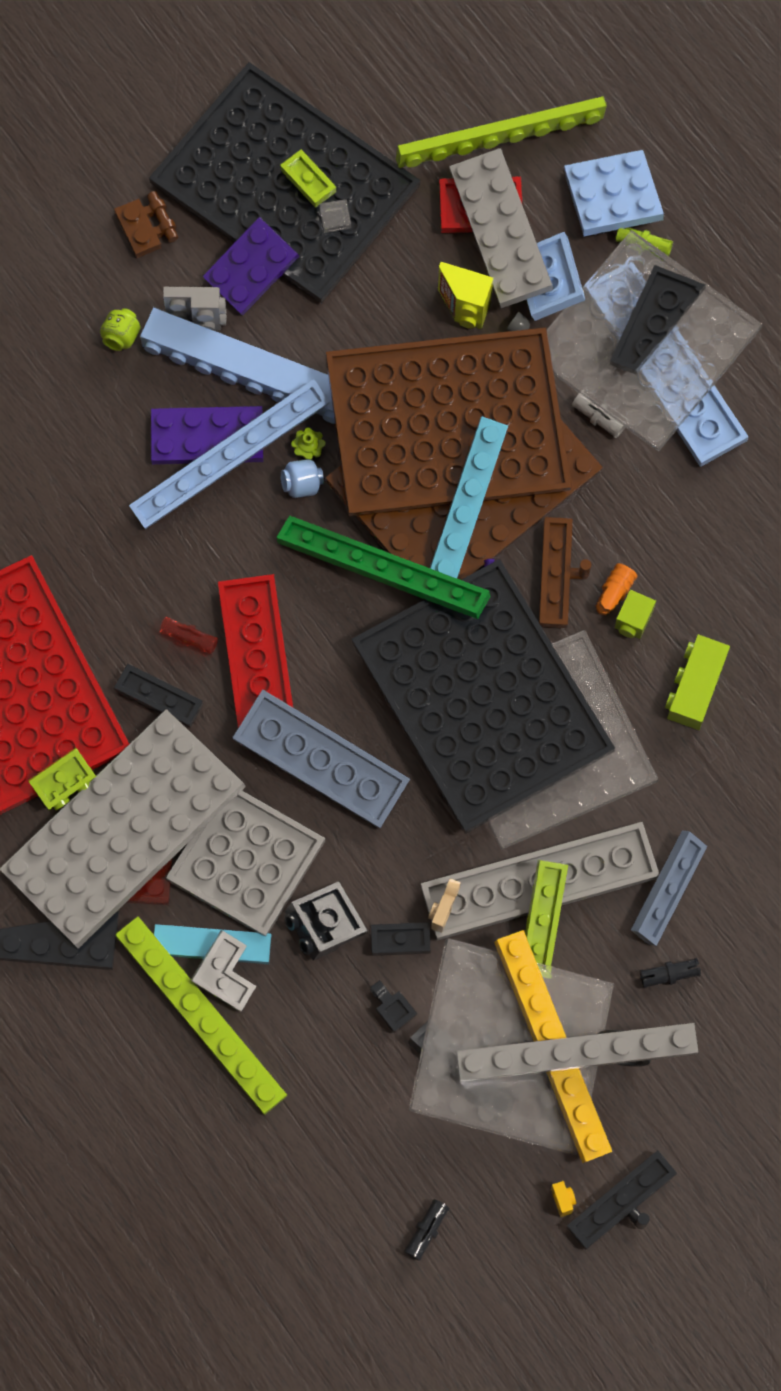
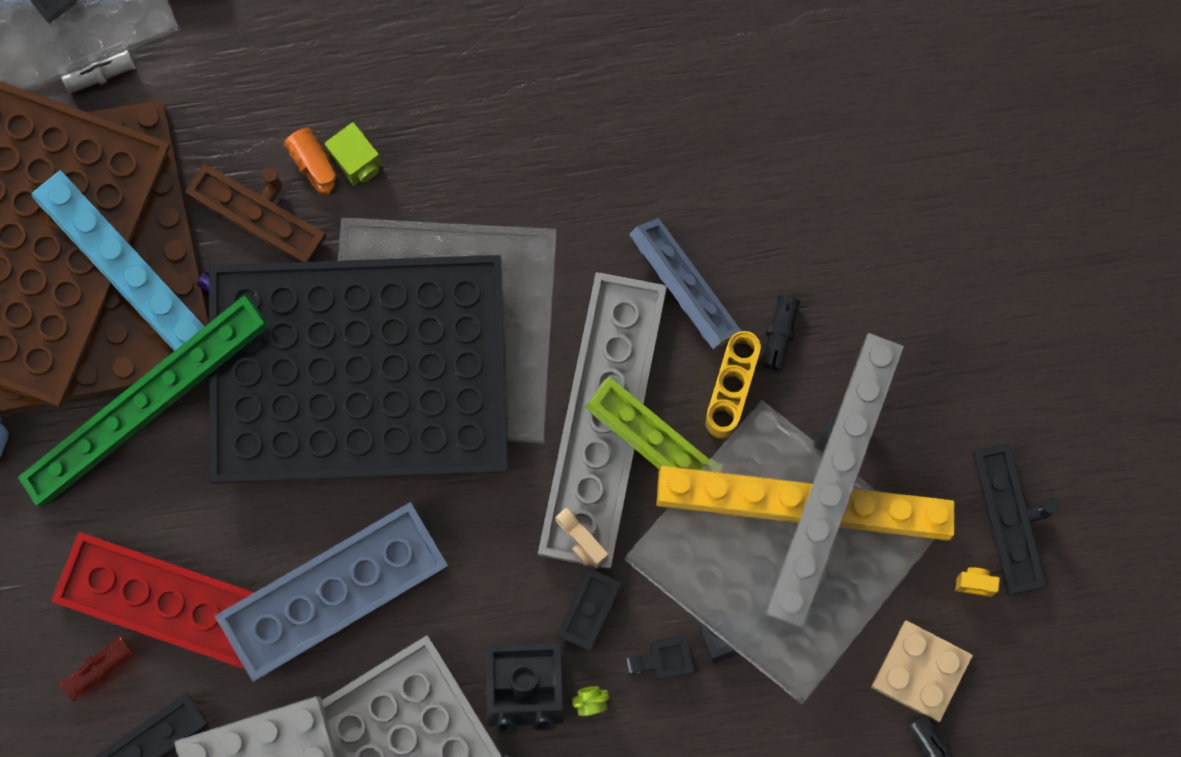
camera: 60 degrees left, 5 degrees up
lime brick [665,635,730,730] -> none
none -> lime plate [571,686,609,716]
none -> yellow beam [705,331,761,439]
none -> tan plate [871,620,973,723]

